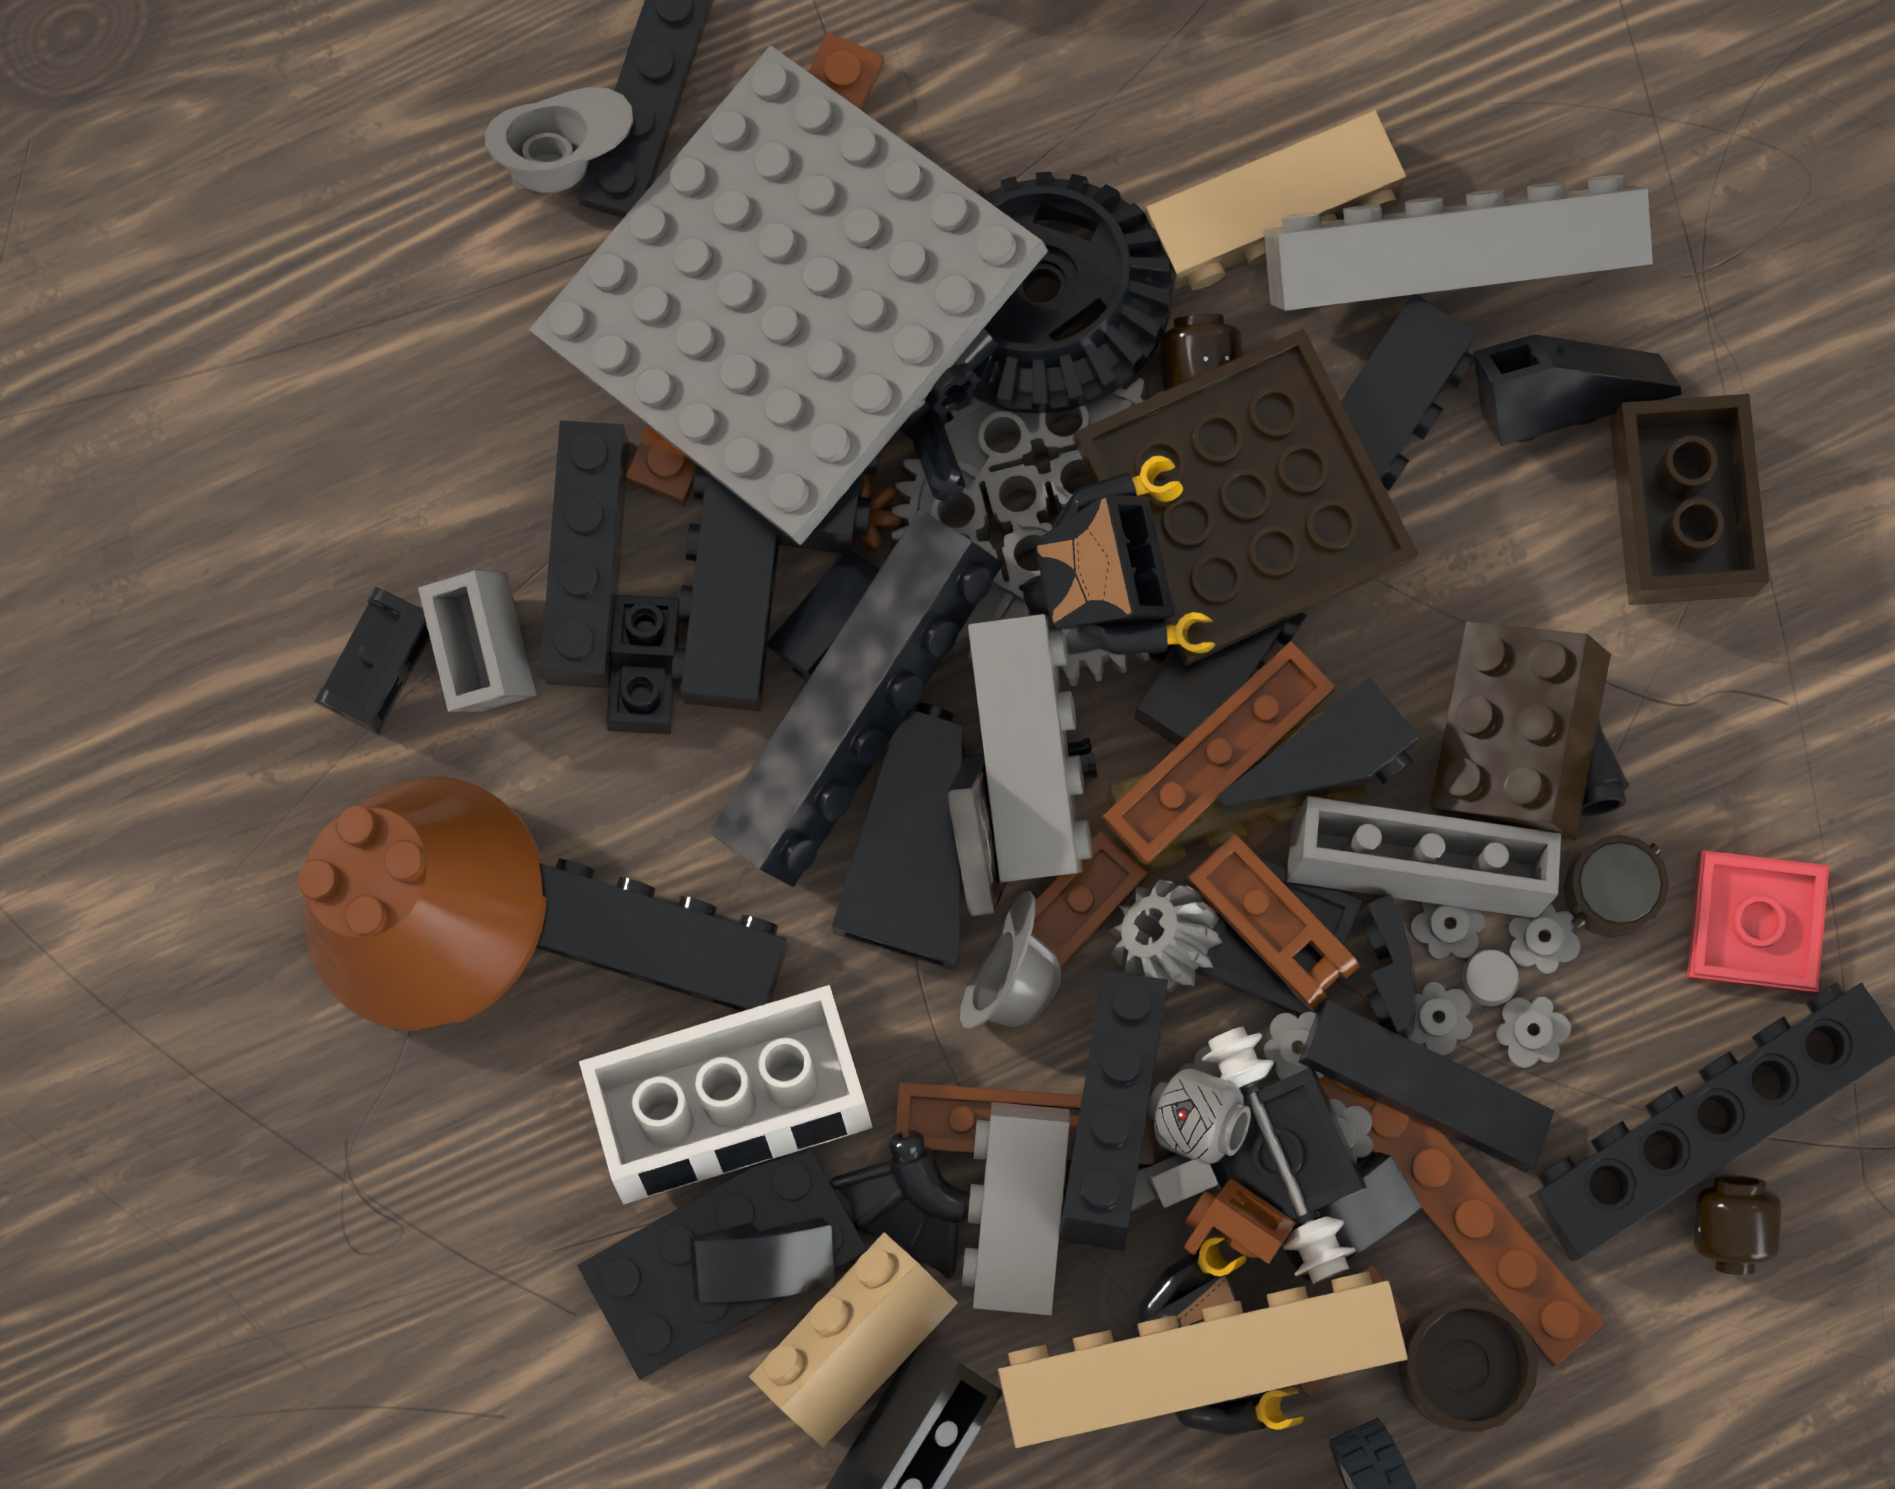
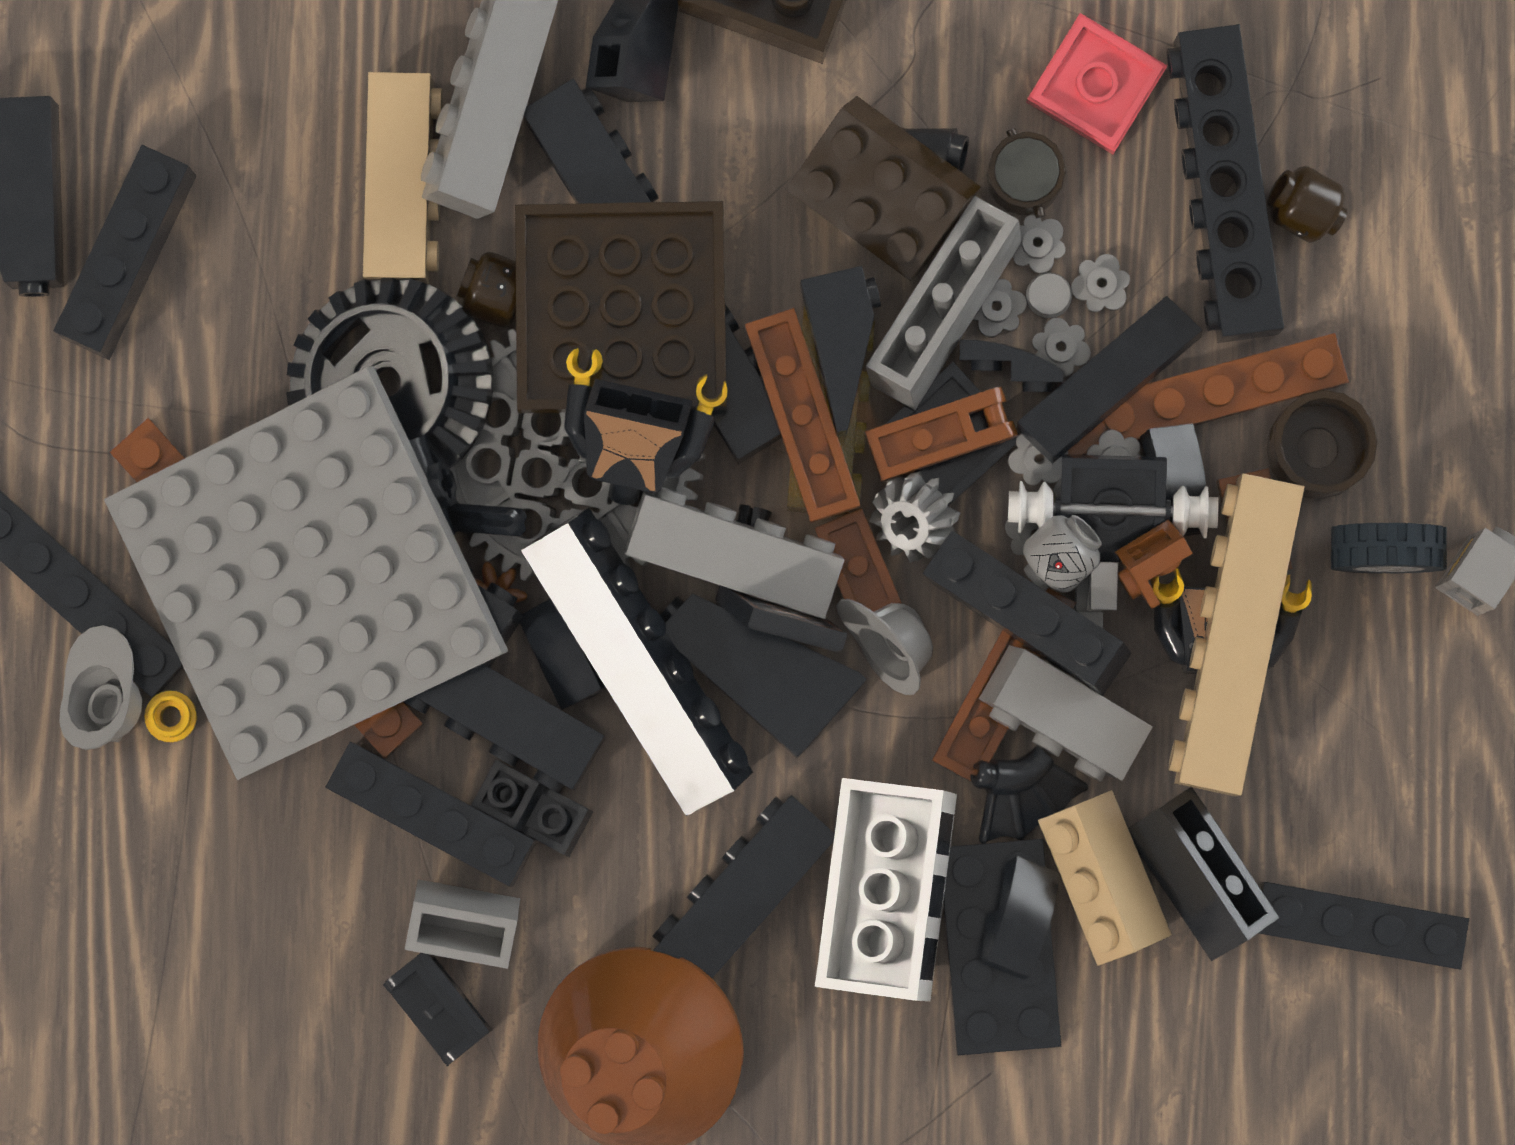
camera: 65 degrees left, 5 degrees up
none -> yellow plate [144,691,197,743]

